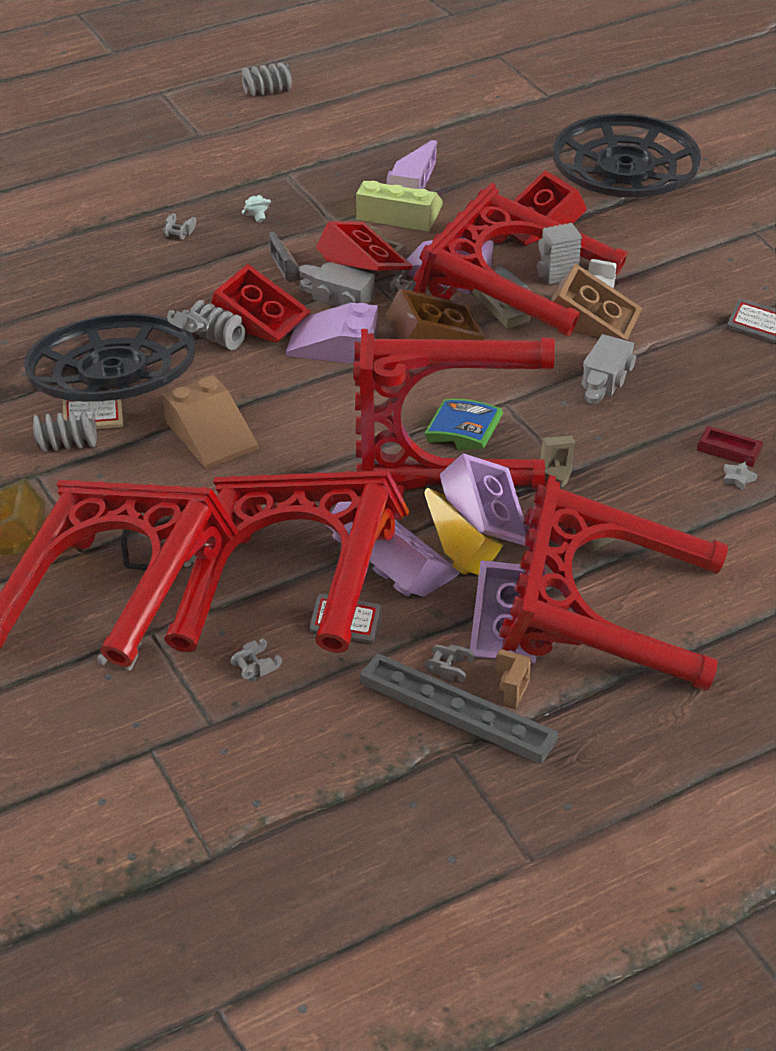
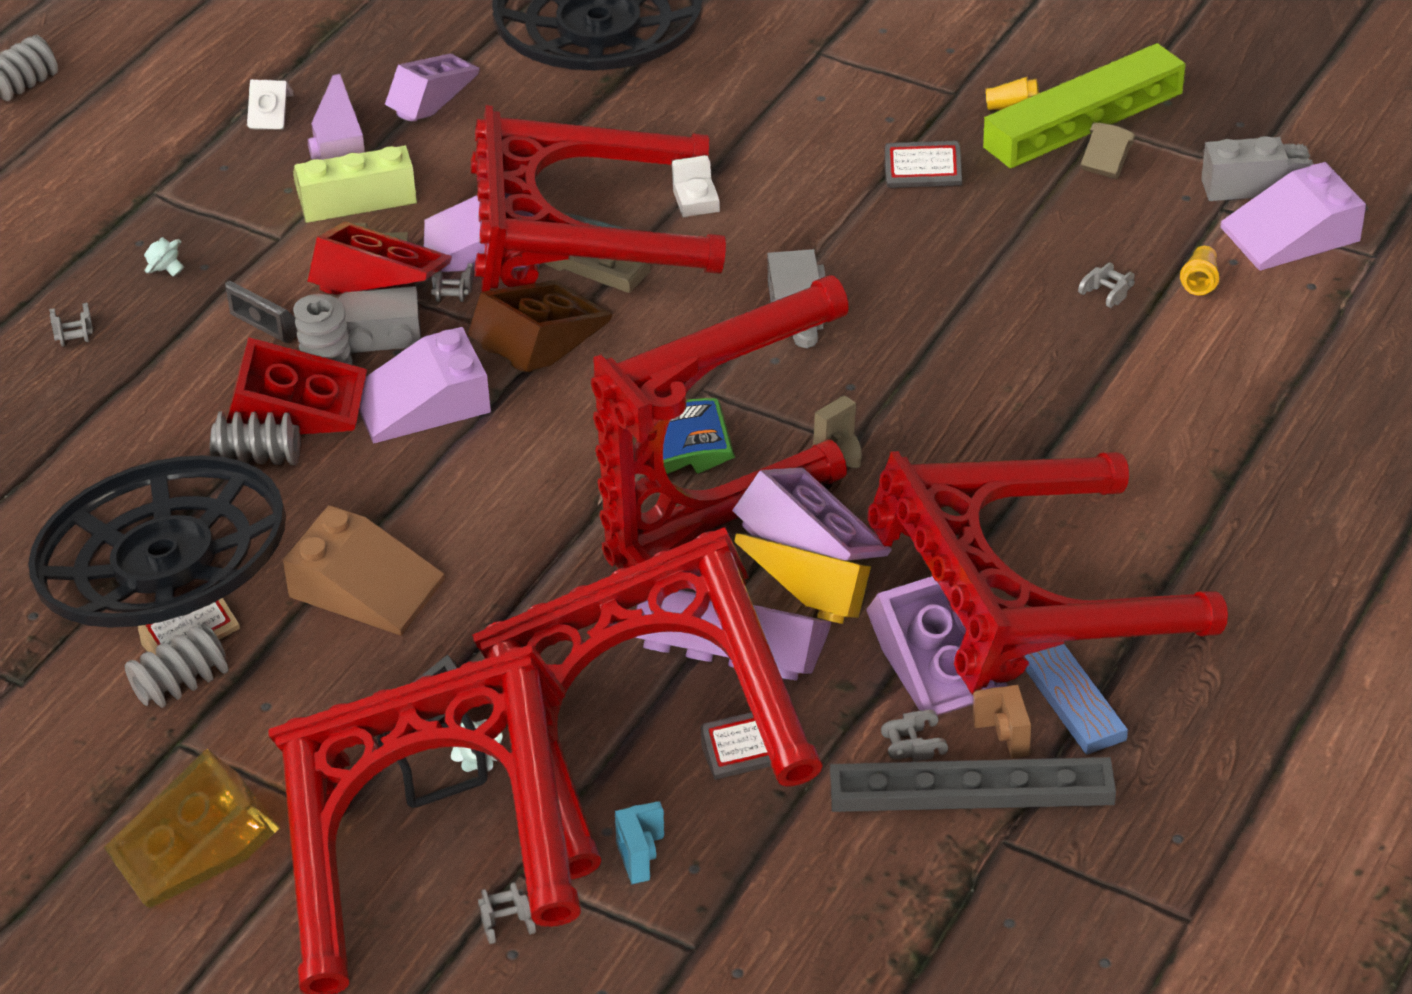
camera: 30 degrees left, 0 degrees up
light grey piece [167,310,209,333] -> none
light grey piece [230,638,282,679] -> none
red slope [510,170,587,246] -> none
light grey brick [537,223,582,285] -> none
medium nougat slope [551,263,642,341] -> none
dark red tile [696,426,763,467] -> none
light grey piece [723,462,757,490] -> none
none -> white bracket [247,80,293,130]
none -> light grey piece [293,294,353,365]
none -> lavender slope [385,53,480,122]
none -> medium azure bracket [615,801,664,884]
none -> medium blue tile [1025,644,1128,755]

